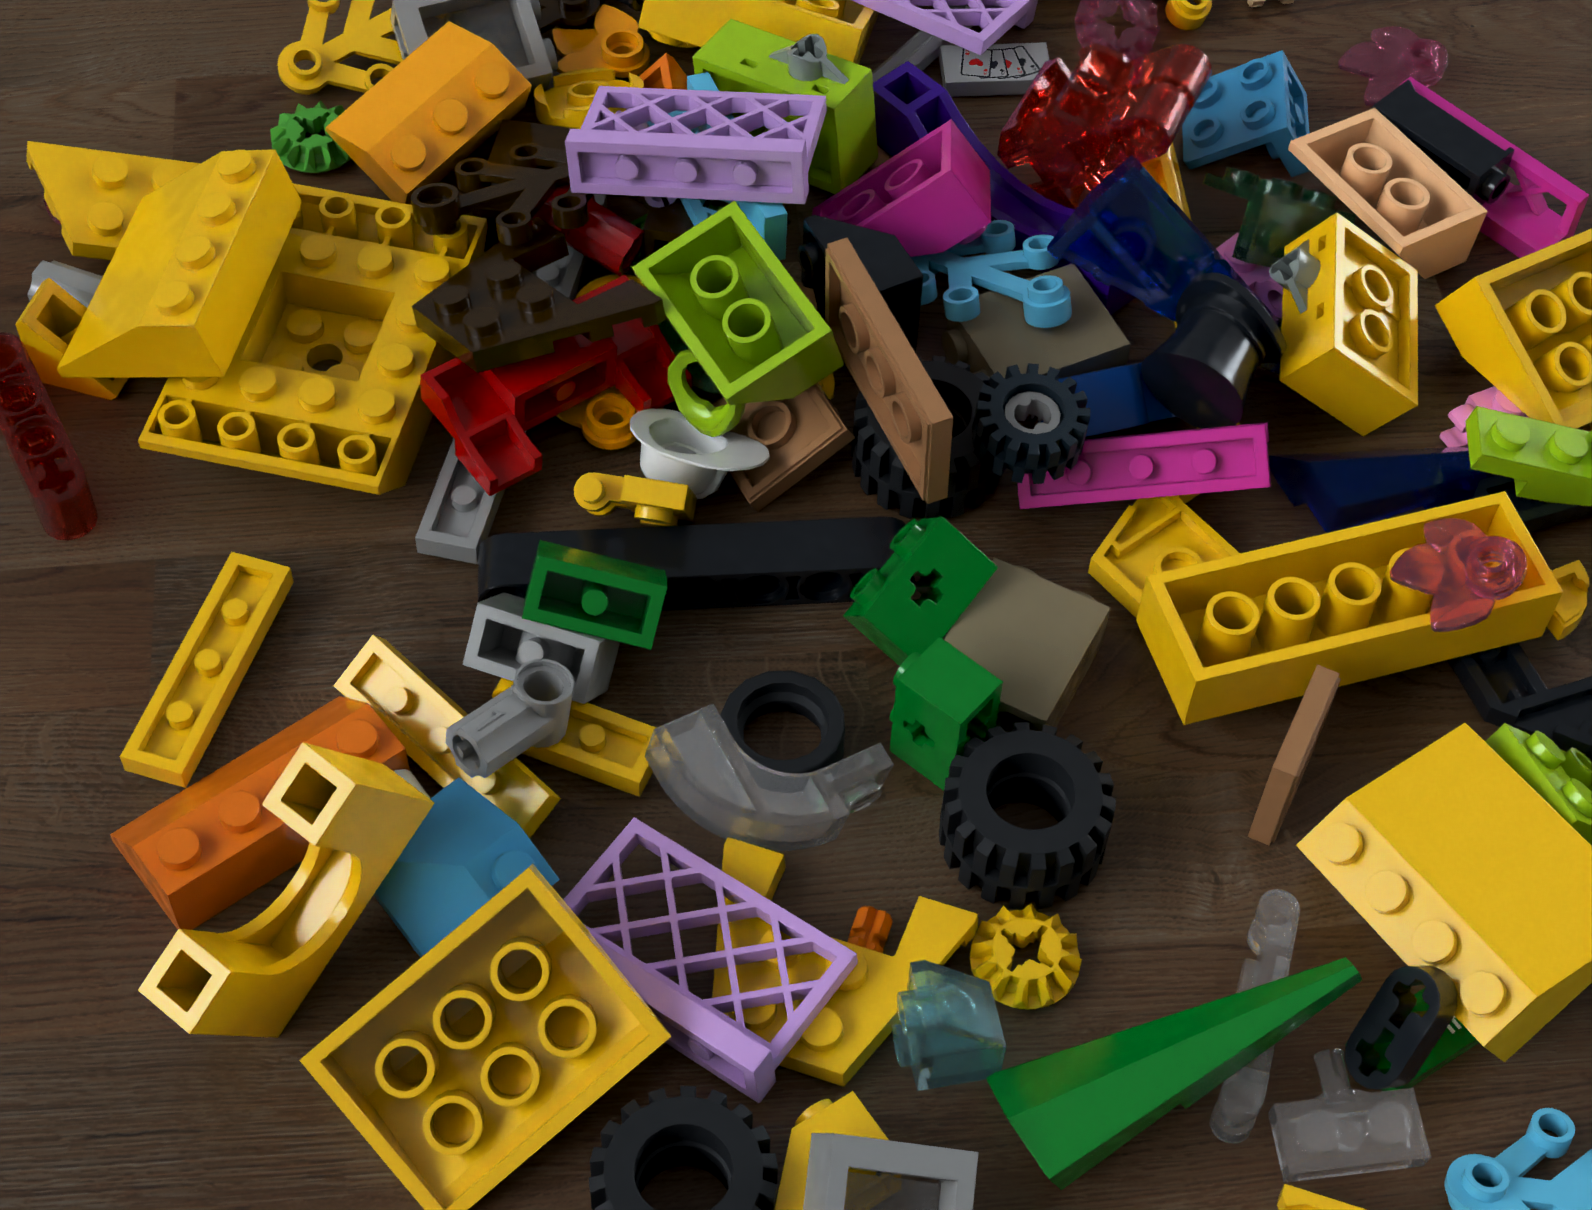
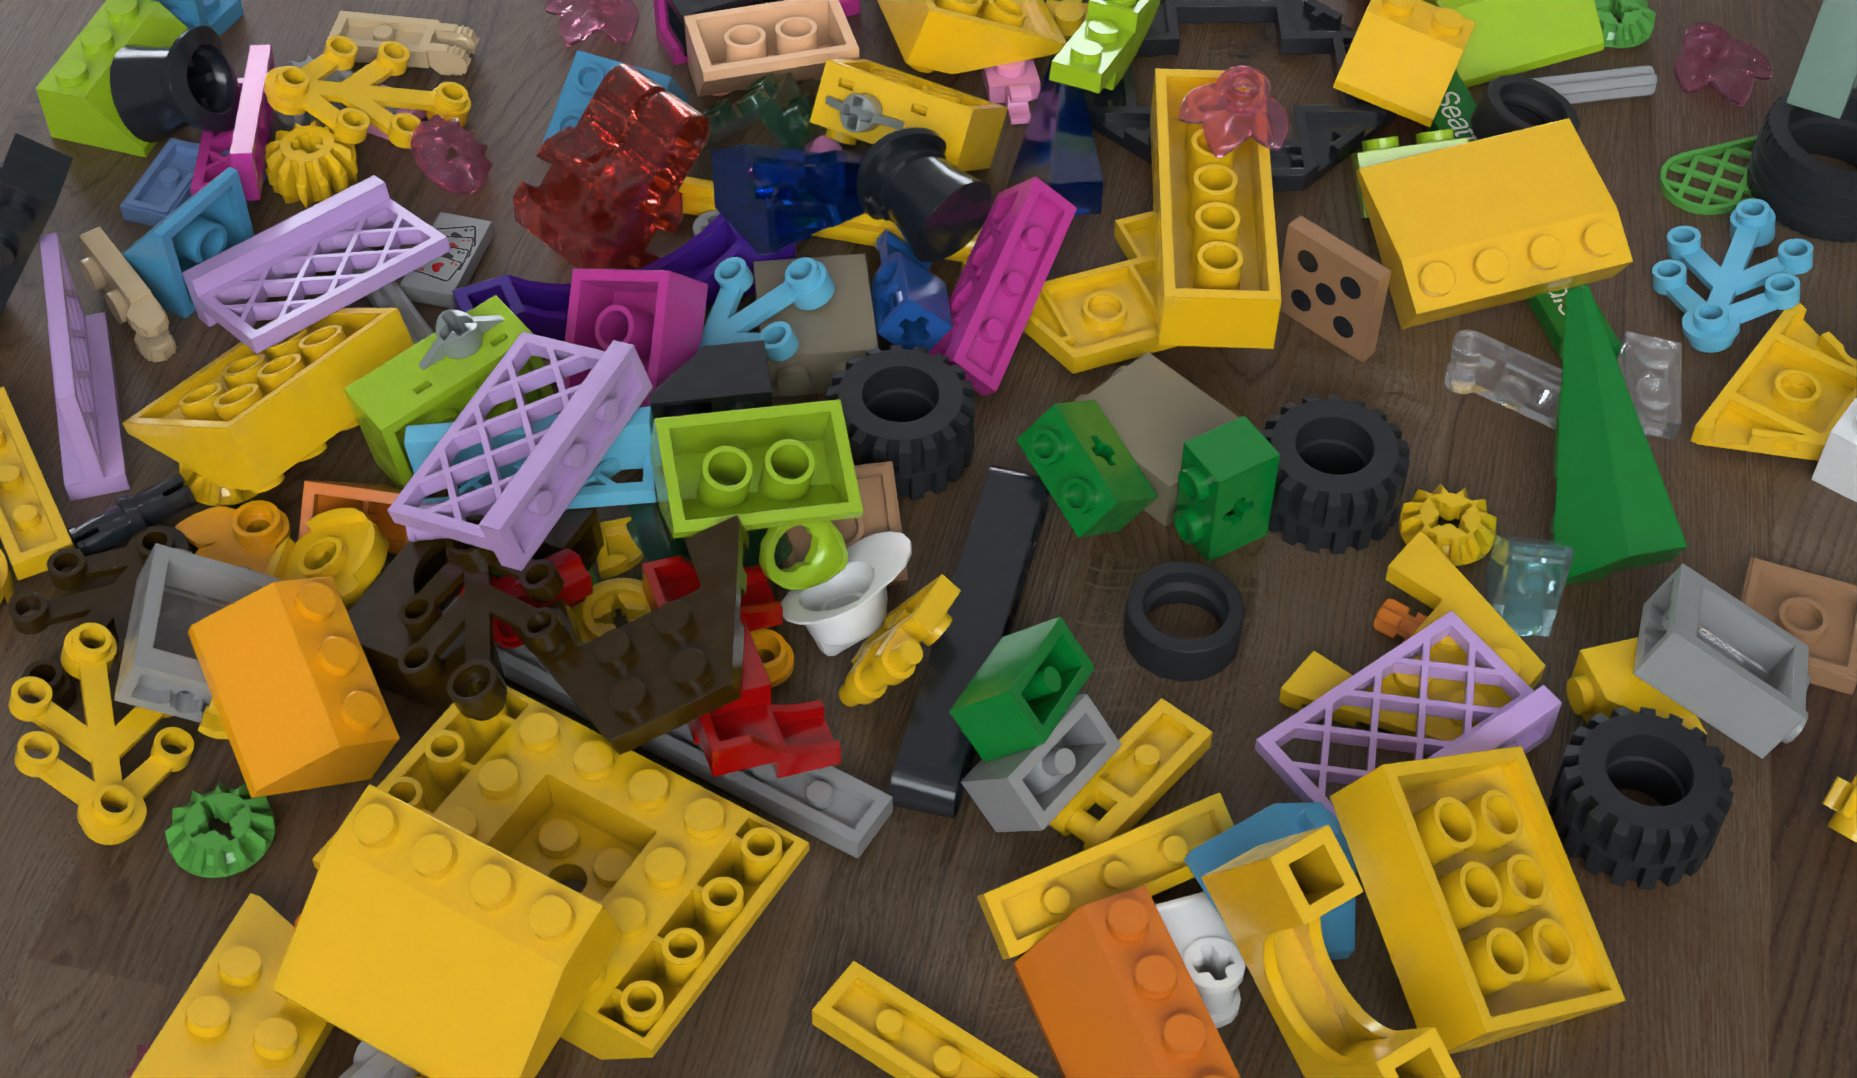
camera: 70 degrees left, 5 degrees down
light grey piece [446,659,575,778] -> none
clear arch [644,704,894,851] -> none
medium nougat tile [825,237,953,504] -> none
black bush [972,363,1090,484] -> none
black beam [1345,965,1458,1090] -> none

